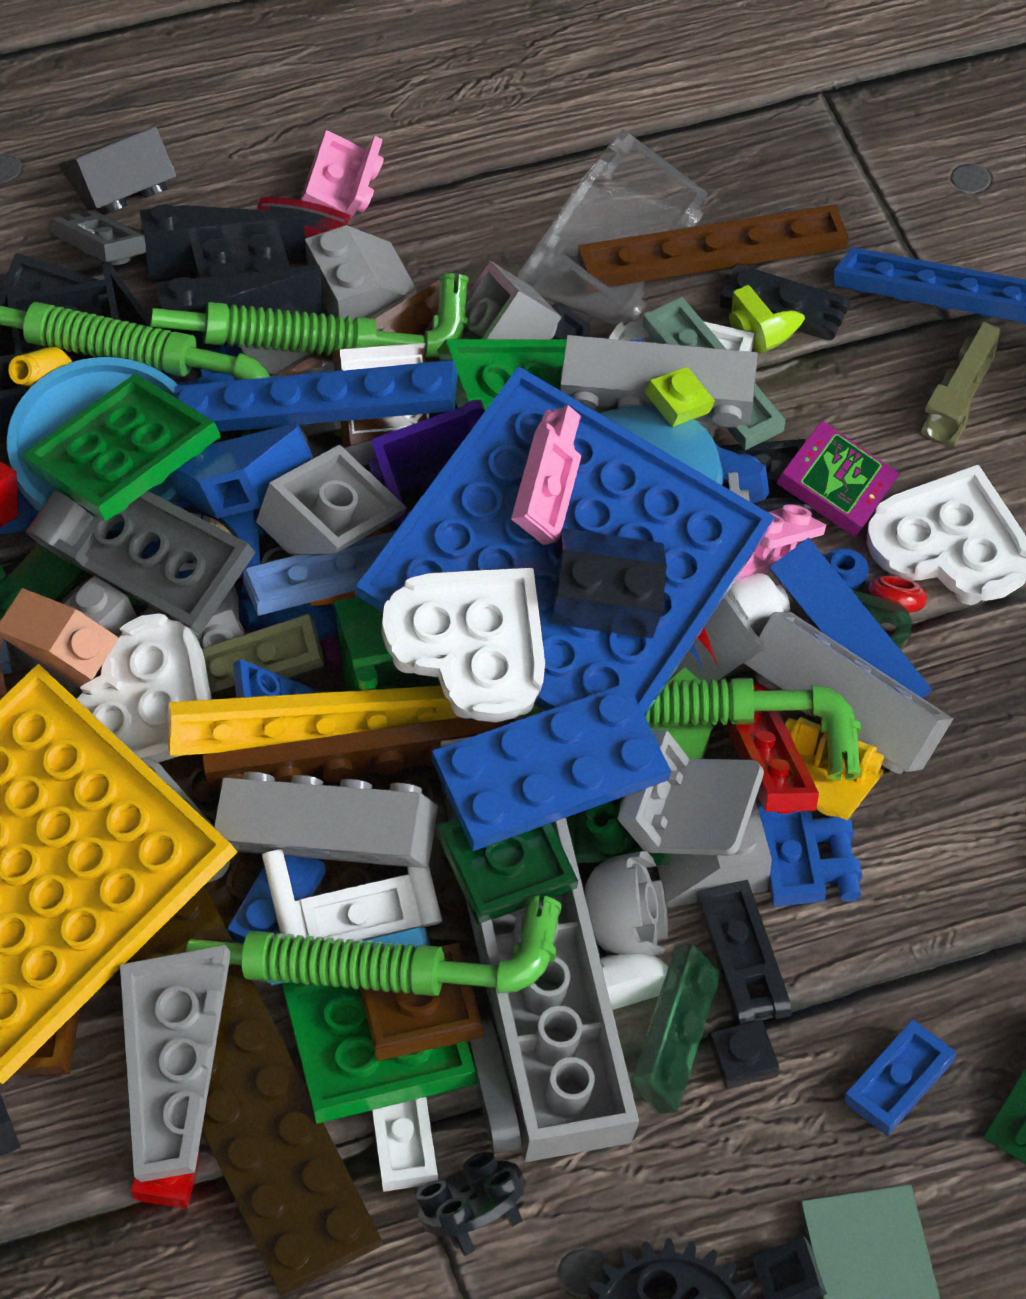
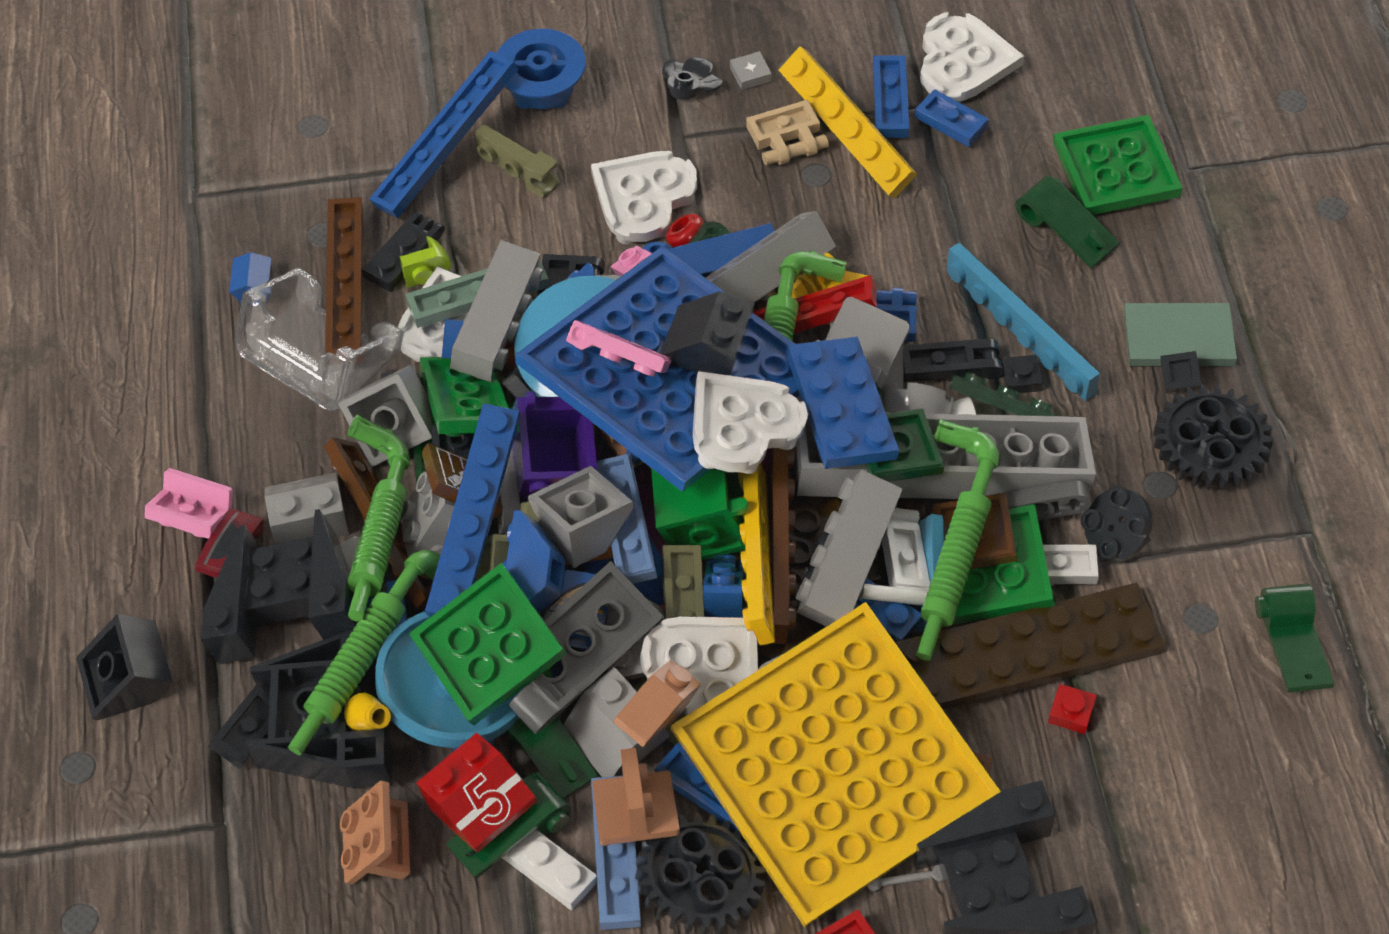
camera: 80 degrees left, 0 degrees up
dark grey hinge [50,210,146,265] -> none
light grey wing [120,945,231,1182] -> none
lime plate [645,366,715,427] -> none
tile [776,420,900,537] -> none
blue plate [844,1019,956,1137] -> none
none -> blue piece [229,252,271,304]
none -> dark azure plate [946,243,1100,402]

